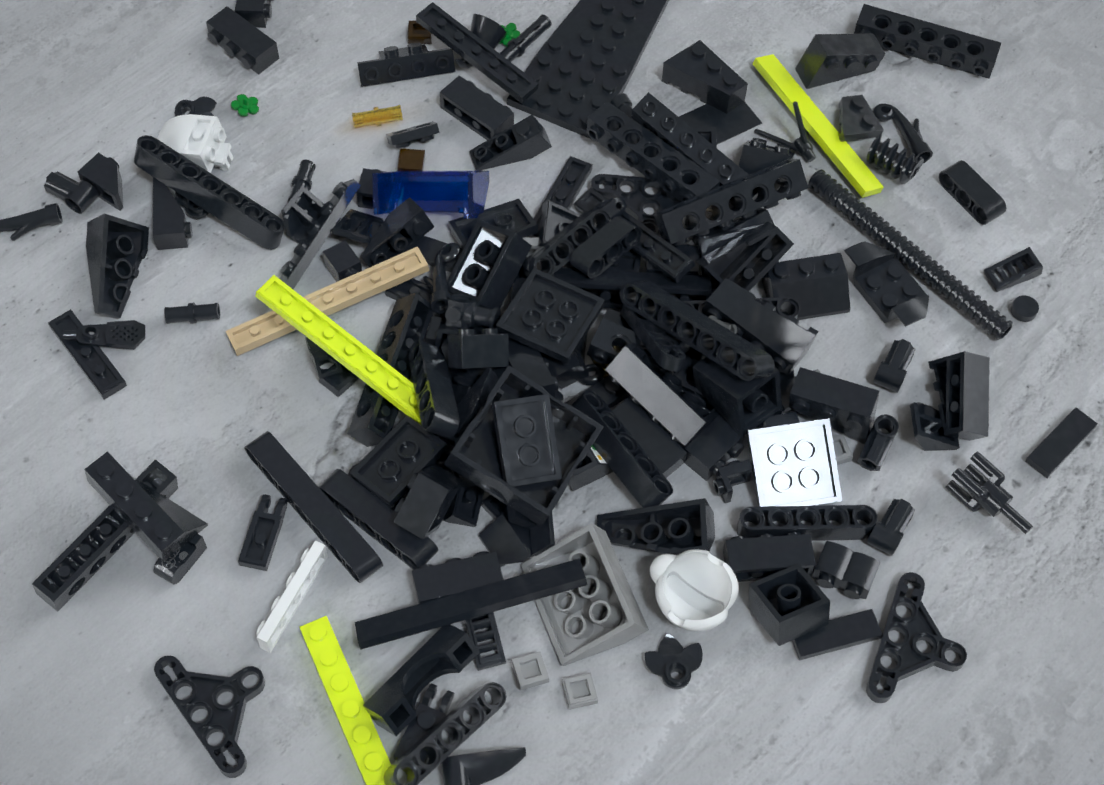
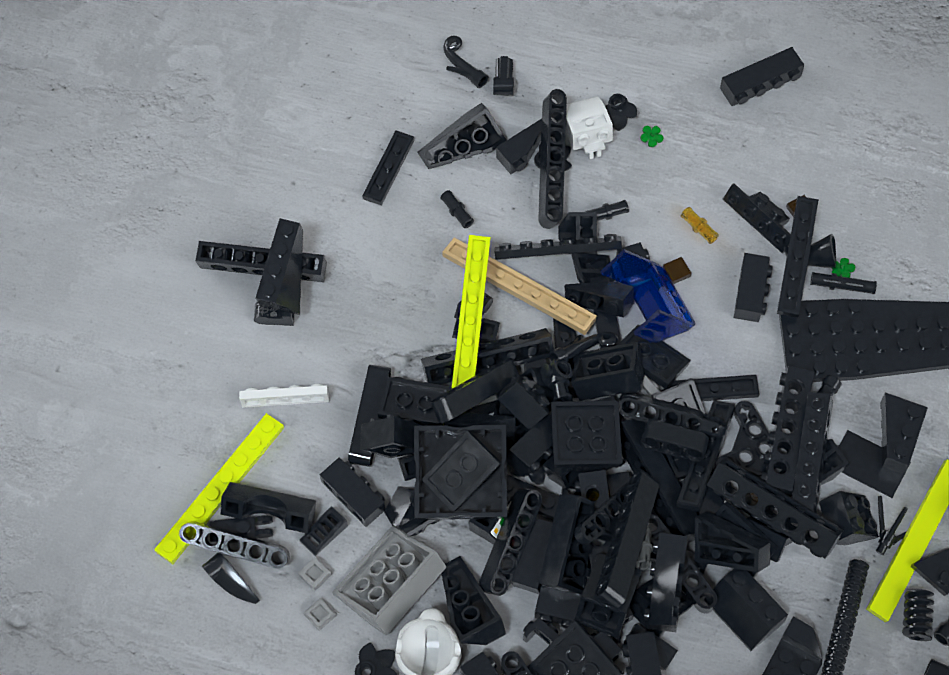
camera: 65 degrees right, 5 degrees up
black piece [63,320,145,350] -> none
black slope [77,152,123,211] -> none
black beam [154,655,265,778] -> none
black brick [206,6,279,75] -> none
black hinge [238,494,288,571] -> none
black beam [244,431,383,583] -> none
black brick [323,240,362,282] -> none
black tile [355,558,588,650] -> none
black plate [386,121,440,148] -> none
black slope [469,115,552,171] -> none

